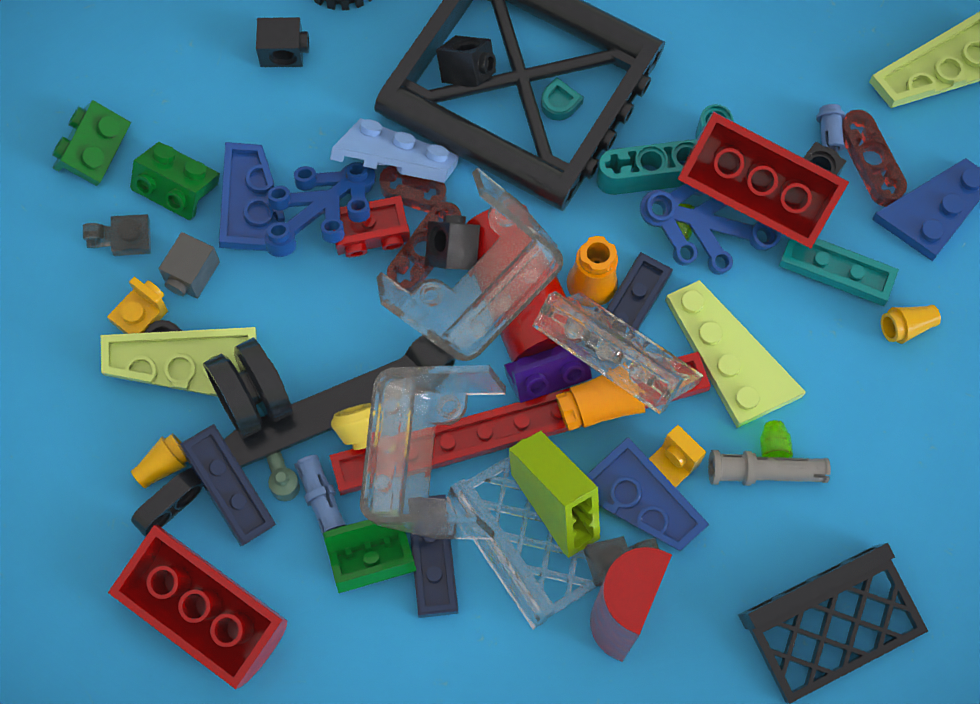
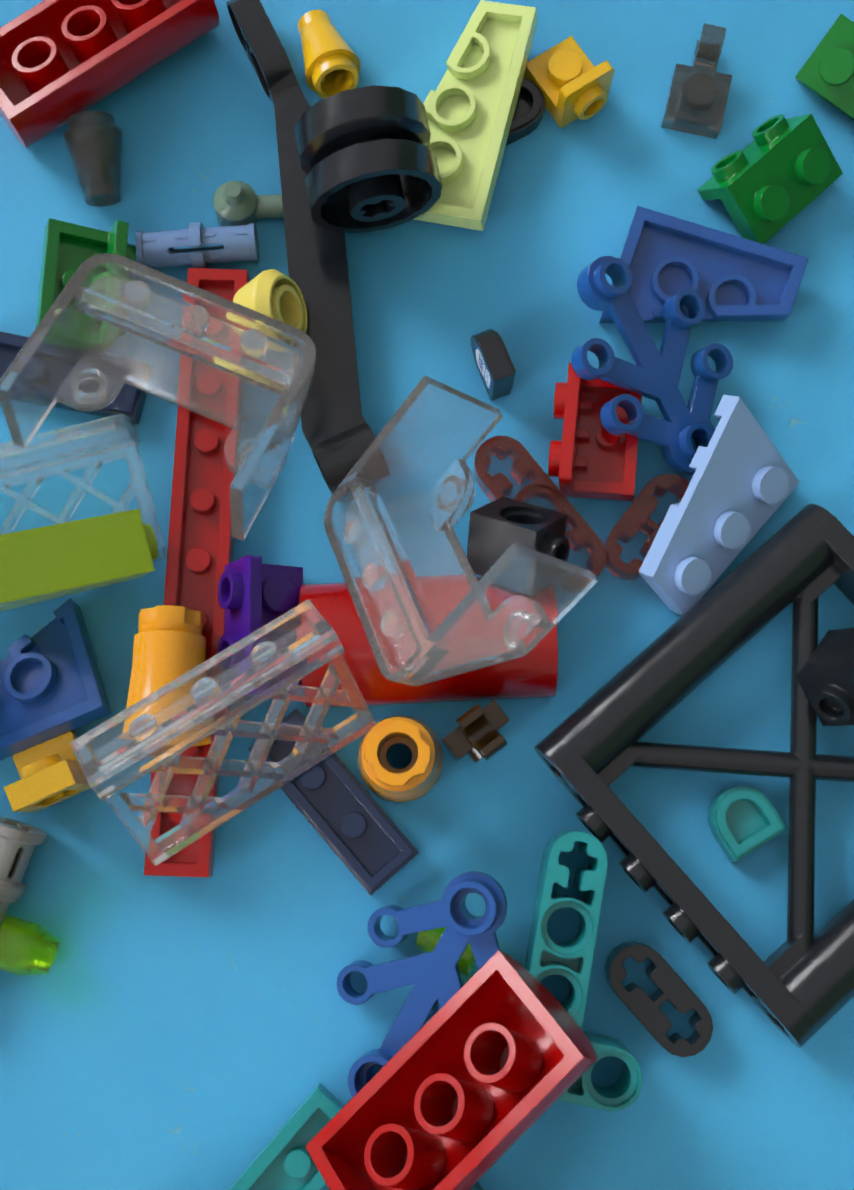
camera: 110 degrees right, 10 degrees up
dark grey brick [158,232,220,299] -> none
dark blue tile [178,424,276,546] -> none
yellowish green wing [665,280,806,428] -> none
none -> clear smoke cone [63,111,122,207]
none -> dark brown plate [442,700,510,763]
none -> black tile [470,329,516,401]
none -> black beam [605,941,713,1057]

